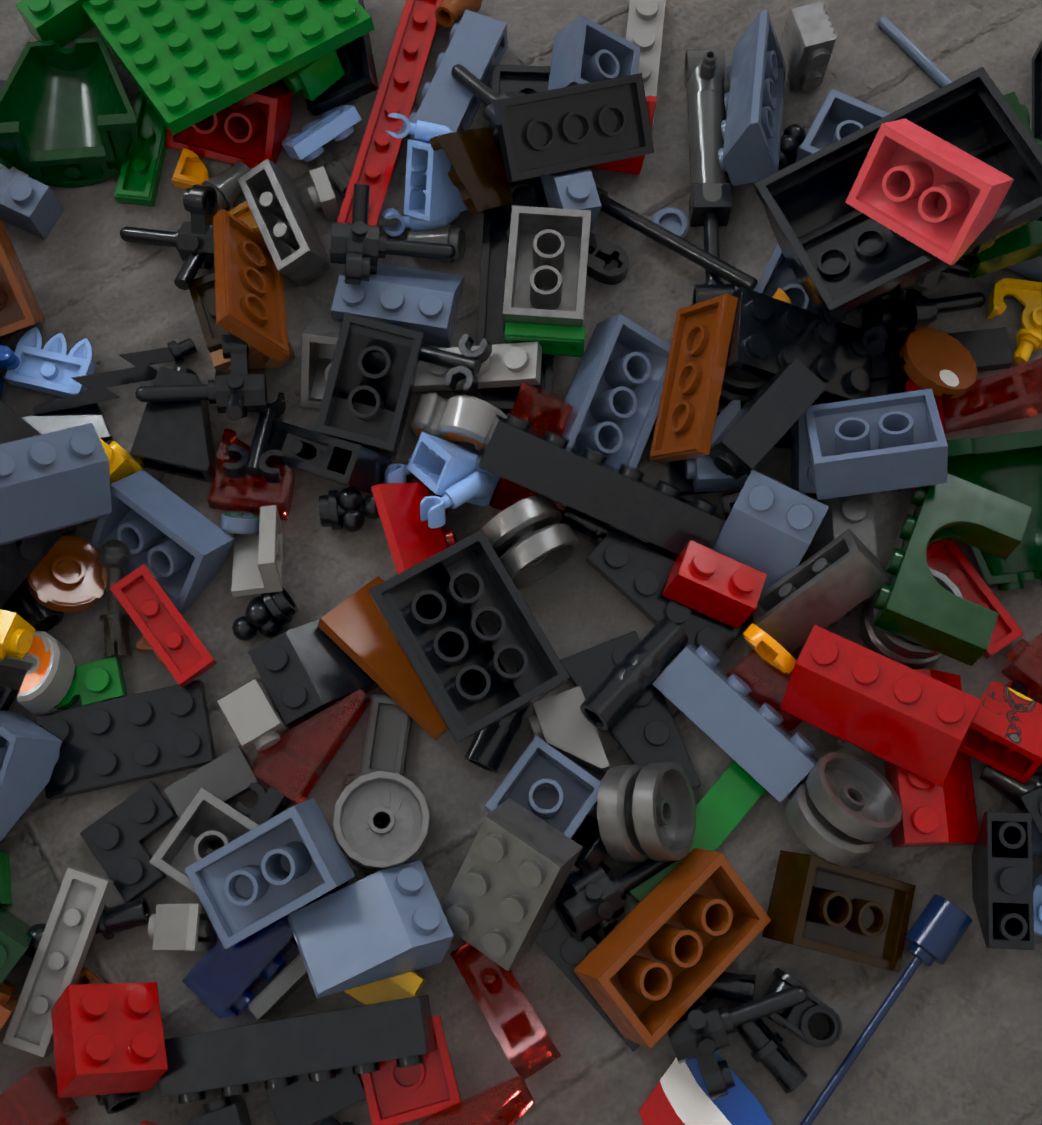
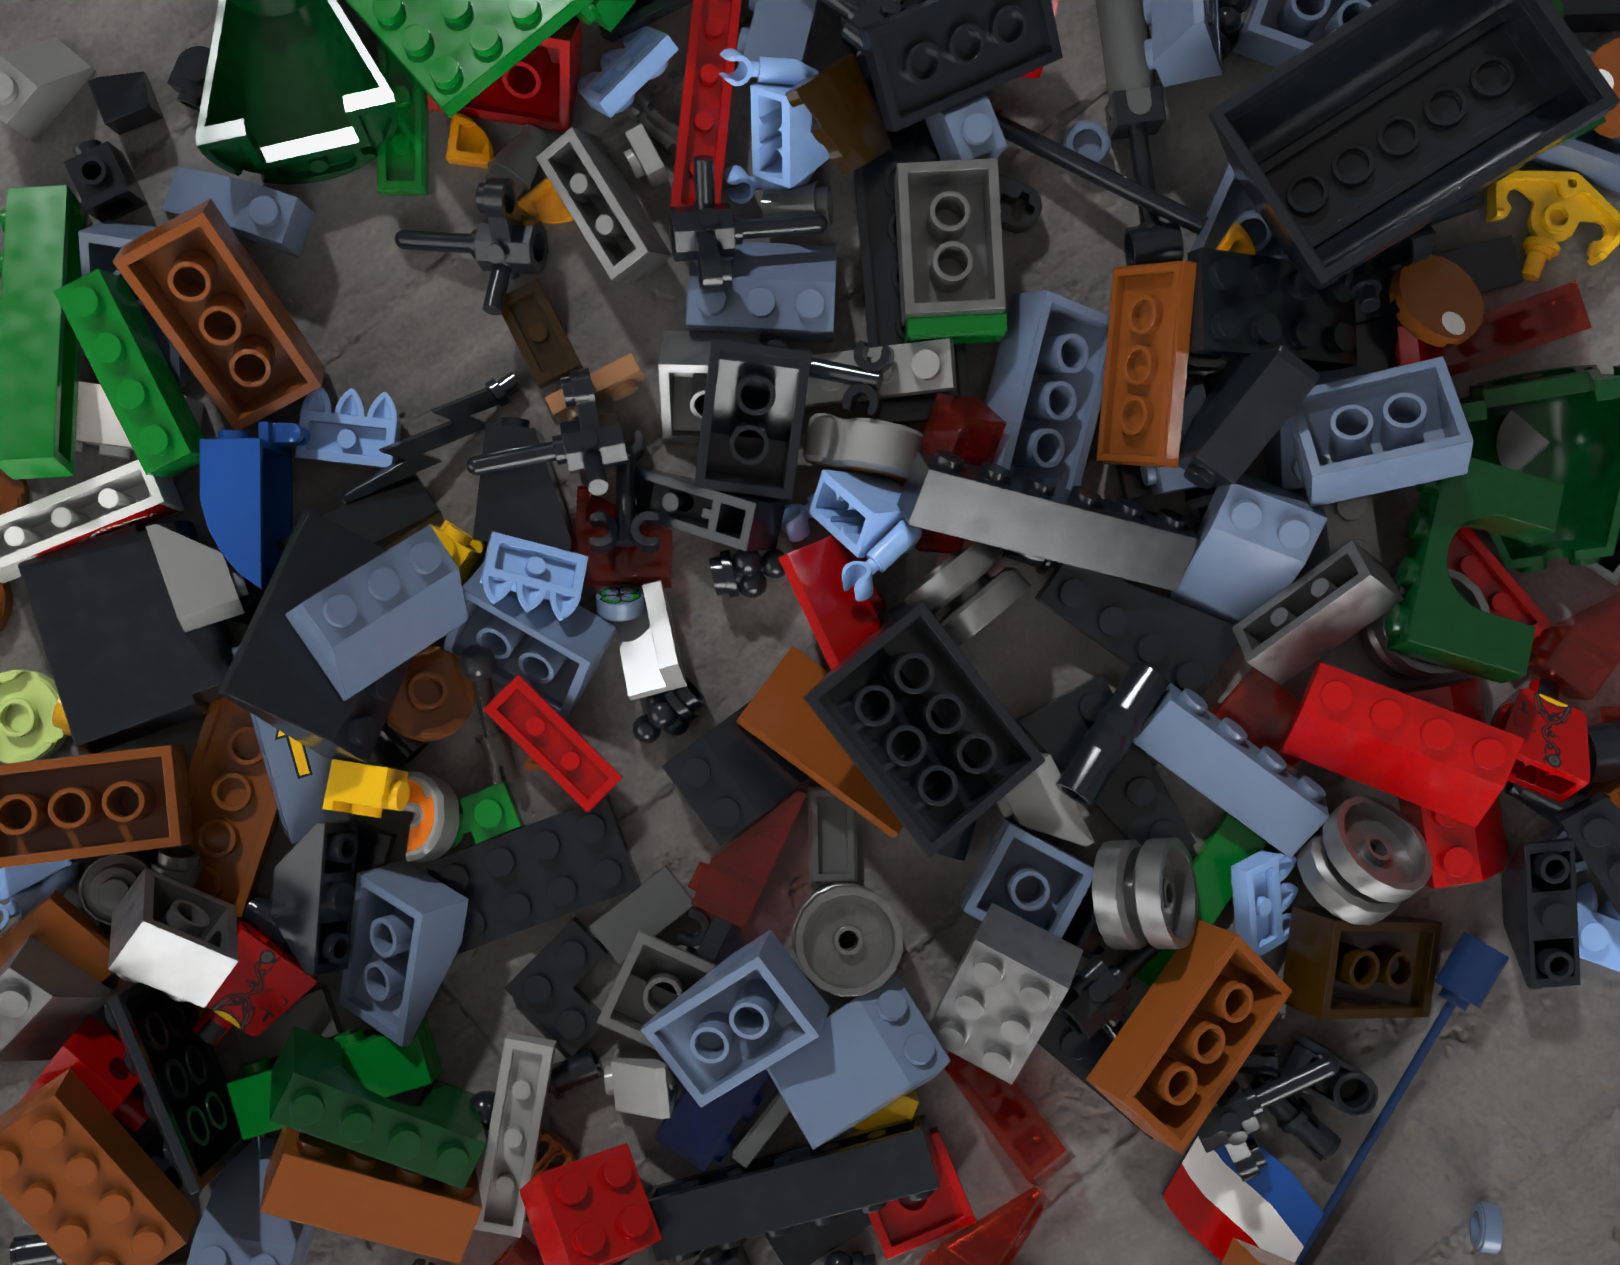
camera: 10 degrees left, 15 degrees up
dark orange tile [213,209,289,363] -> none
light grey slope [217,679,287,752] -> none
red brick [662,540,767,629] -> none
light orange tile [743,623,796,674] -> none
coral slope [845,119,1014,266] -> none
none -> light blue plate [479,531,588,621]
none -> light blue plate [1231,849,1298,957]
none -> dark grey tile [1496,410,1550,472]

